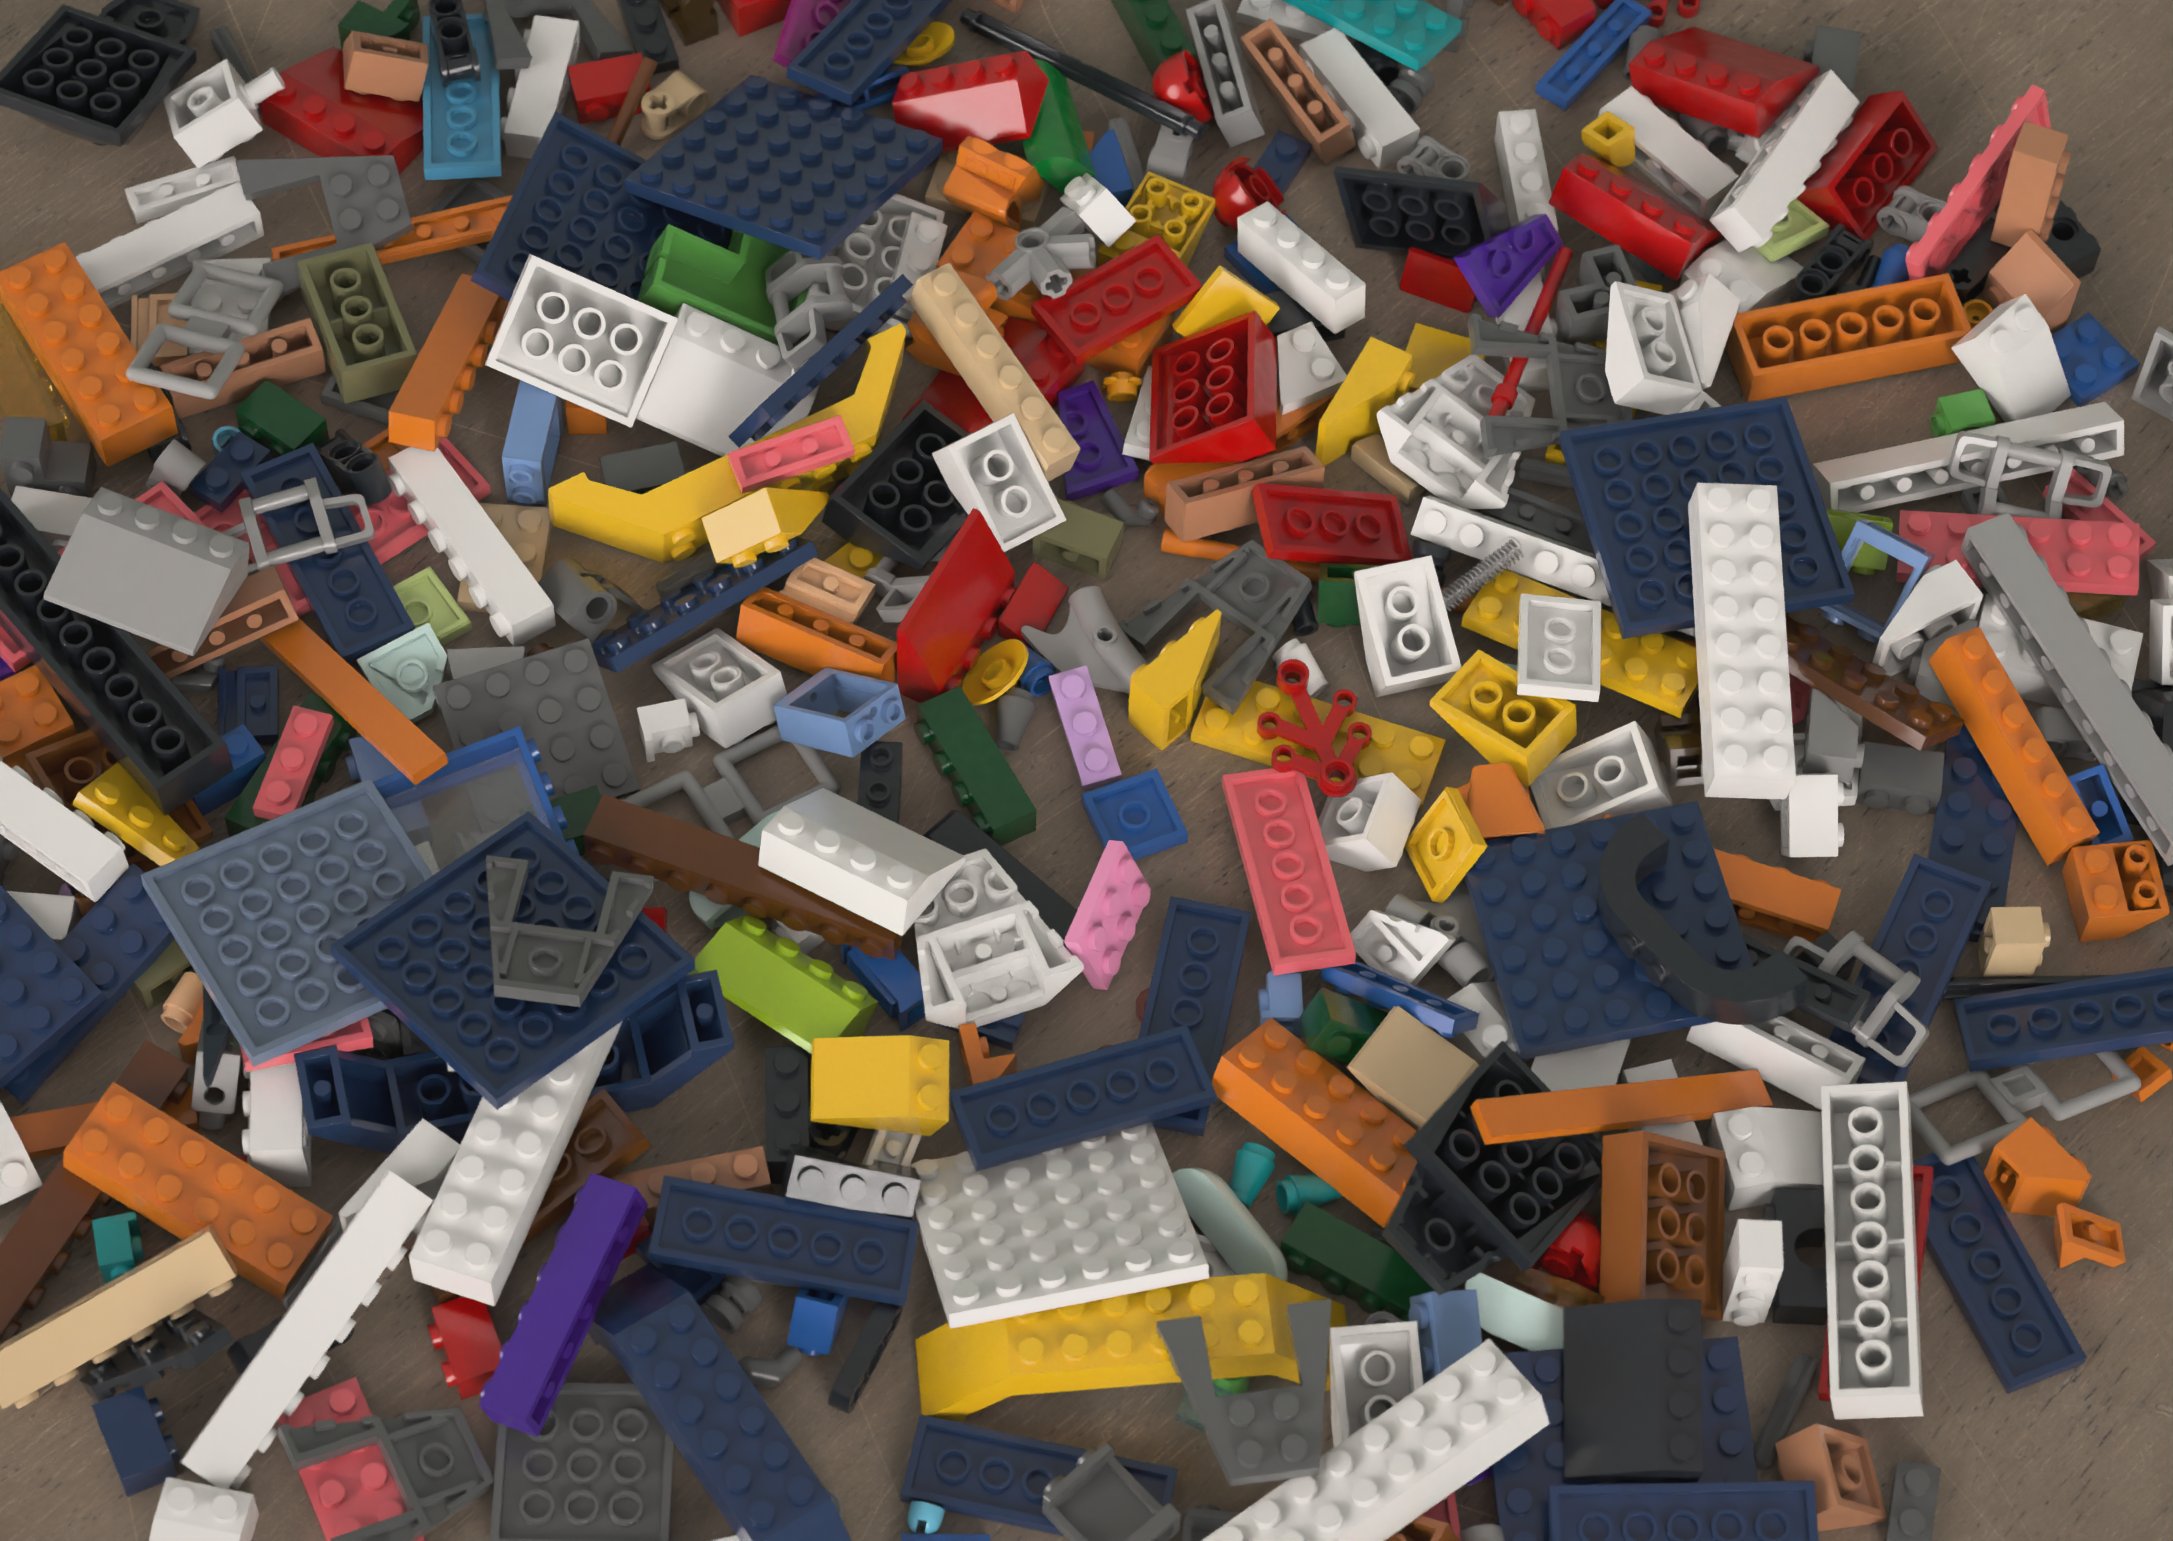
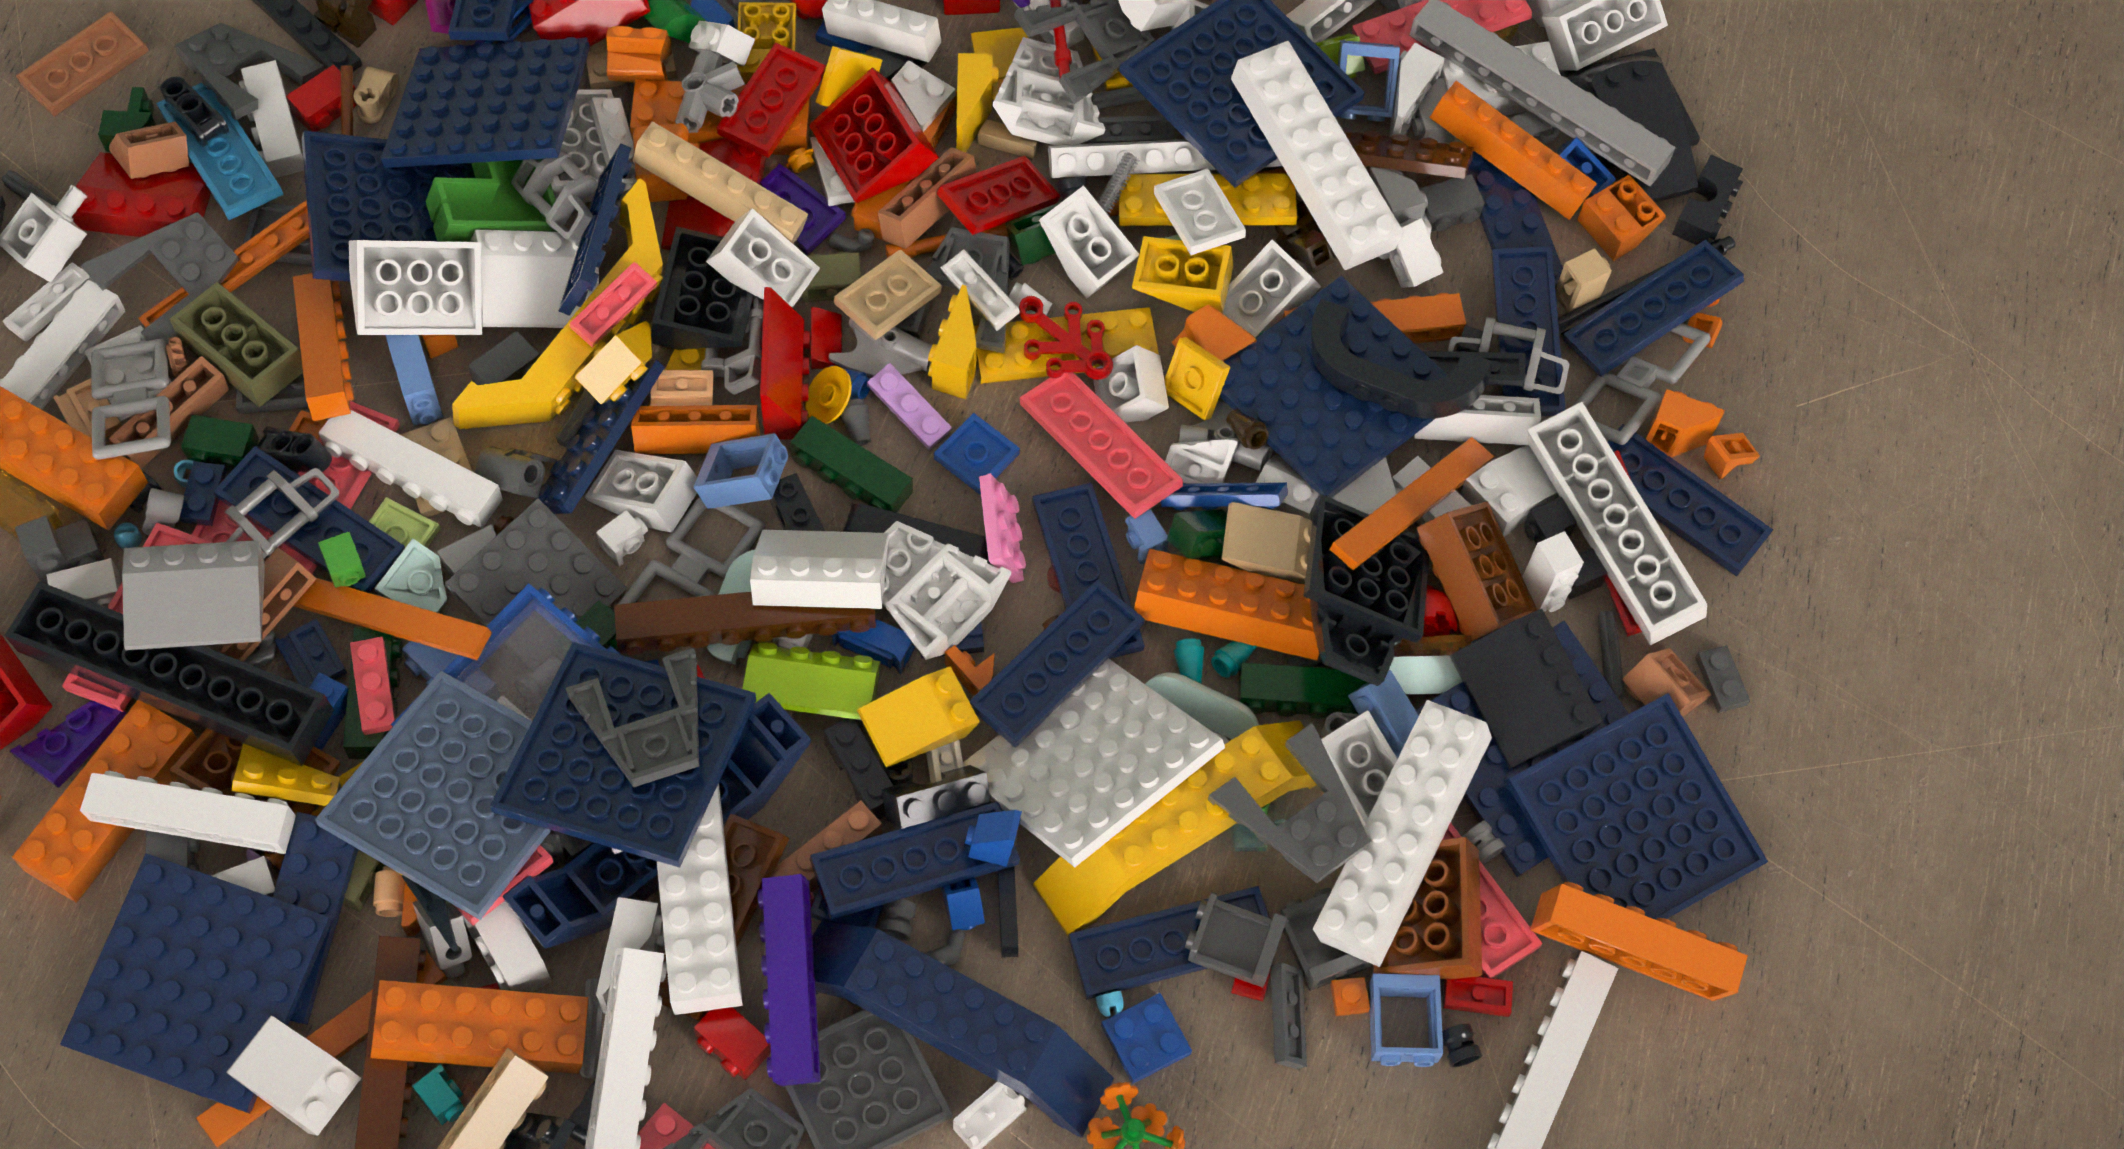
camera: 30 degrees left, 5 degrees up
none -> medium azure hinge [114,522,142,550]
none -> nougat gear [166,336,190,379]
none -> bright green brick [318,532,366,588]
none -> tan plate [834,249,942,340]
none -> white tile [941,249,1020,331]
none -> blue slope [965,810,1022,867]
none -> dark brown cone [1226,409,1269,450]

